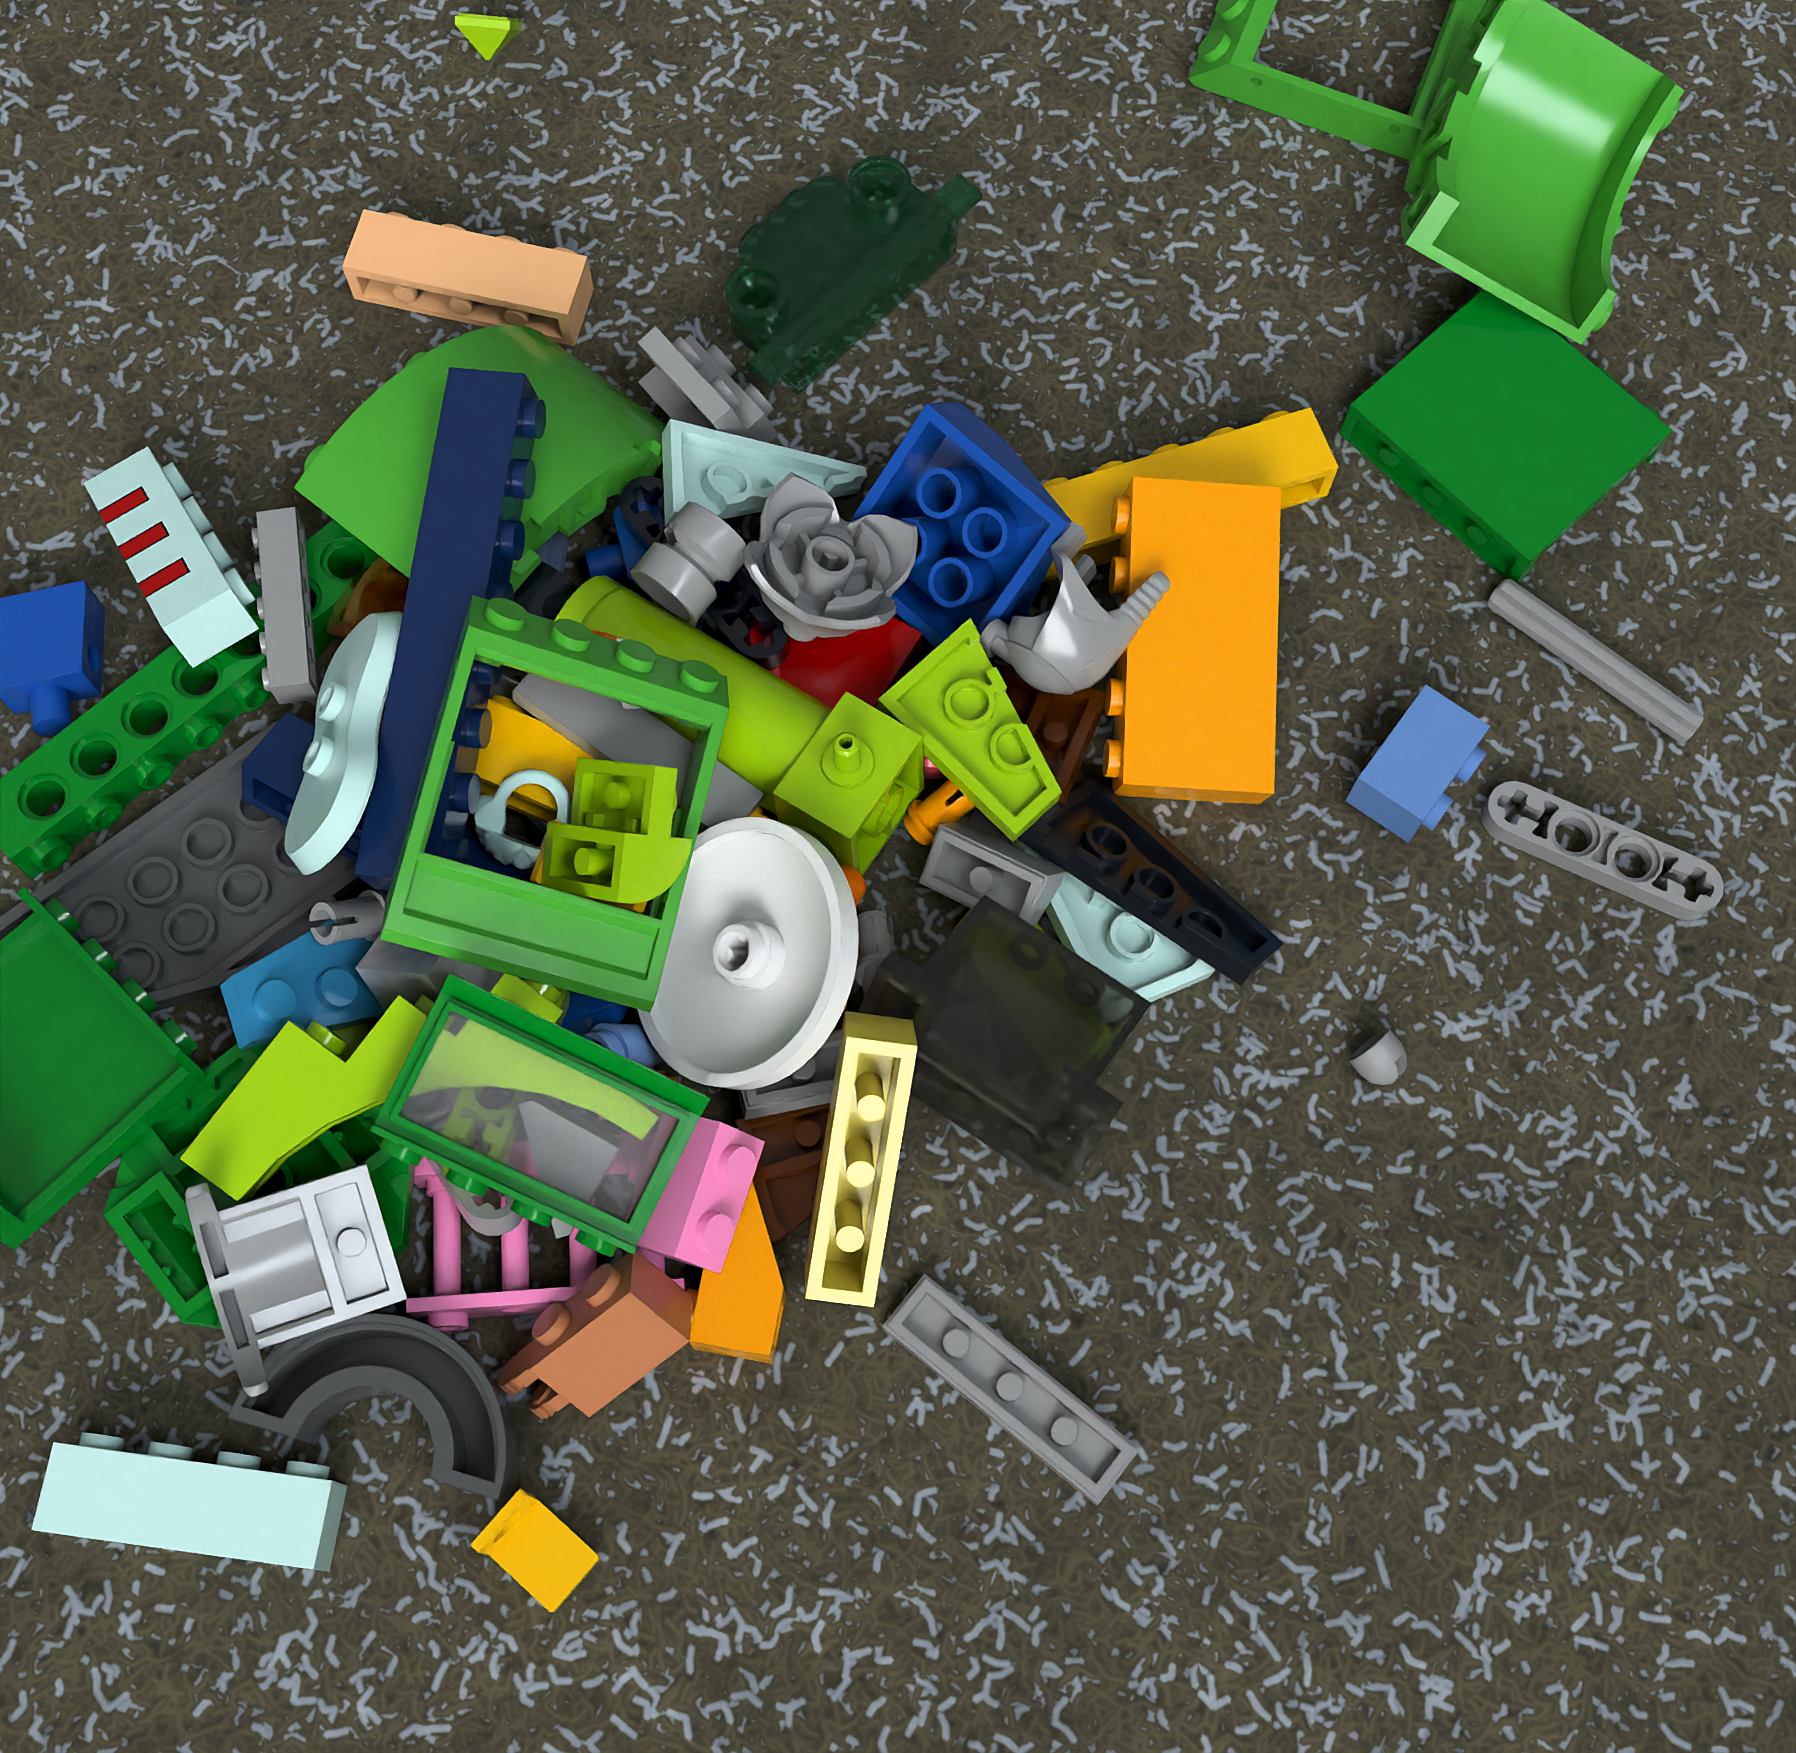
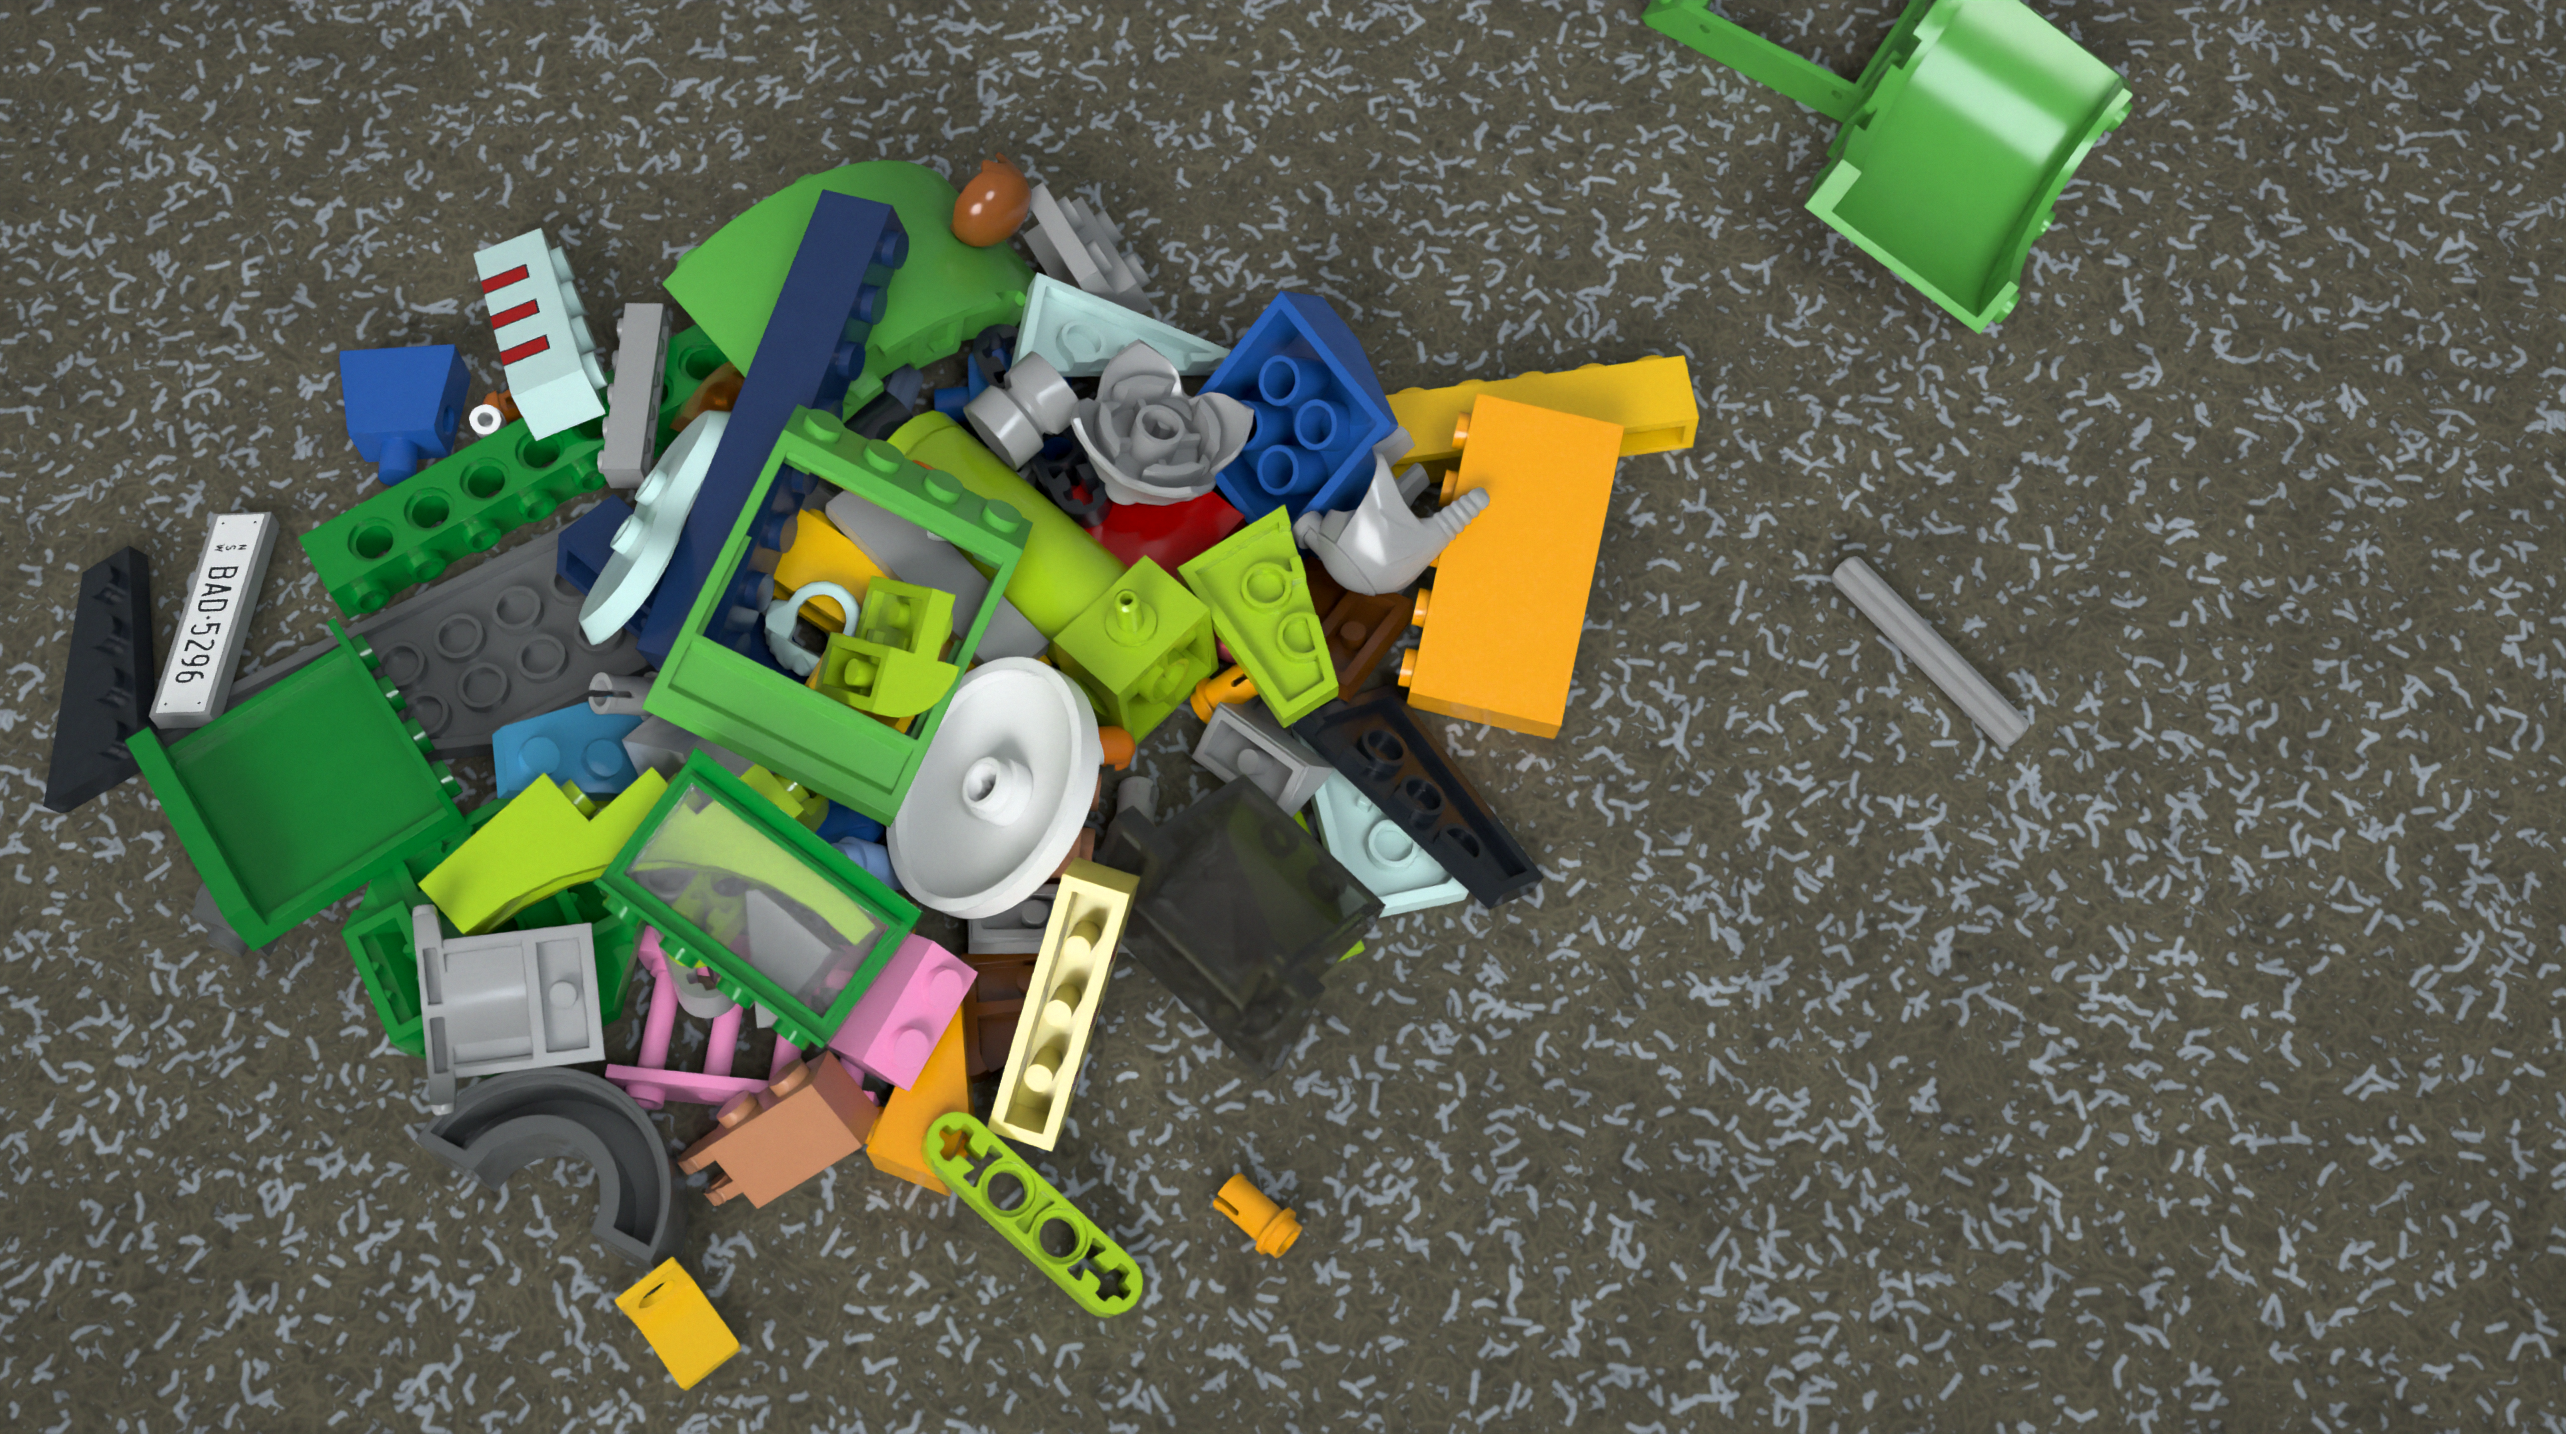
camera: 15 degrees right, 5 degrees down
light aqua brick [31,1432,347,1572] -> none
light nougat brick [342,209,594,346] -> none
clear green brick [725,155,982,395] -> none
light grey tile [882,1274,1140,1506] -> none
green panel [1339,289,1672,584] -> none
medium blue brick [1345,685,1490,843] -> none
light grey hinge [1348,1028,1407,1085] -> none
light grey beam [1481,781,1724,921] -> none
none -> arm [469,389,523,439]
none -> lime beam [921,1111,1143,1318]
none -> dark orange hair [950,152,1032,247]
none -> light orange pin [1212,1172,1302,1258]

